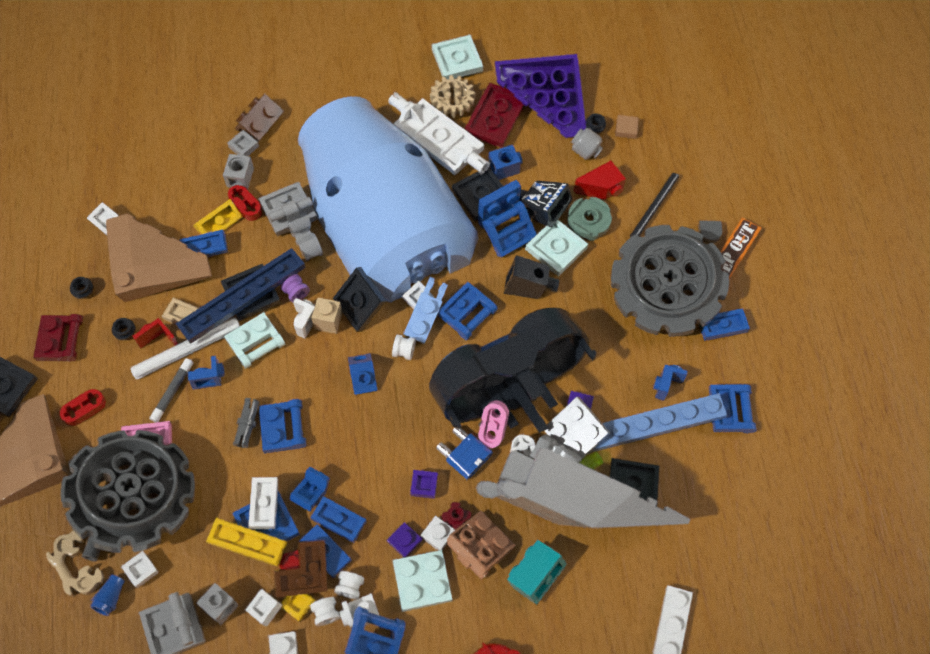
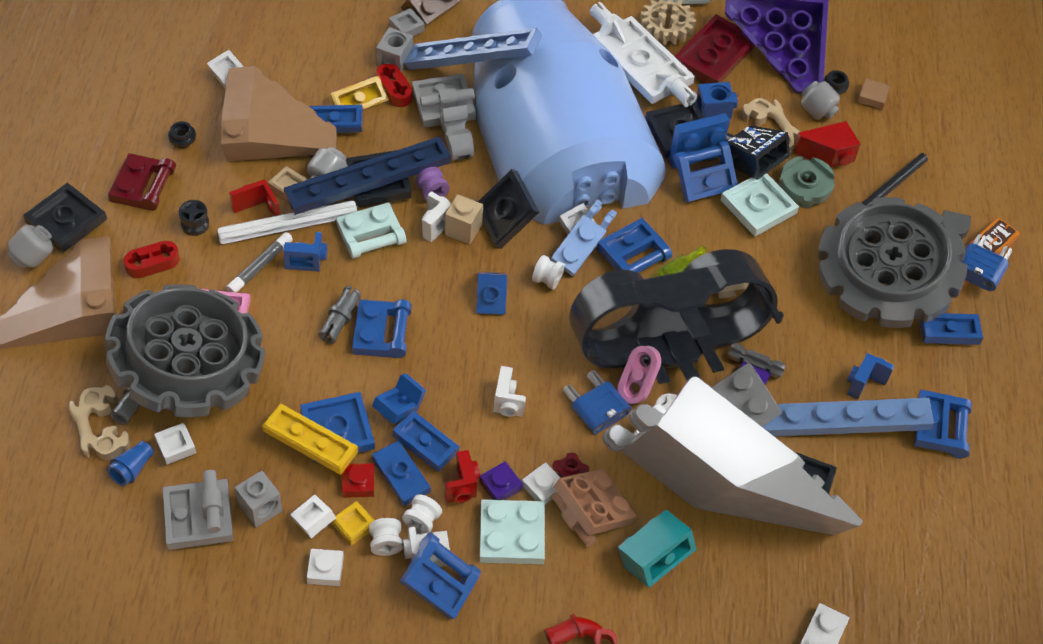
camera: 10 degrees right, 10 degrees down
black plate [112,318,136,340] -> none
white plate [249,477,278,529] -> none
reddish brown plate [274,539,328,598] -> none
dark purple plate [410,470,438,499] -> none
black torso [503,255,559,299] -> none
none -> black wheel [178,200,209,236]
none -> light grey head [307,146,348,179]
none -> medium blue plate [404,27,542,70]
none -> red bracket [445,450,480,503]
none -> white bracket [493,366,526,417]
none -> clear neon green axle [658,246,707,276]
none -> flat silver axle [728,343,786,378]
none -> tan helmet [742,98,799,153]
none -> blue piece [962,234,1012,291]

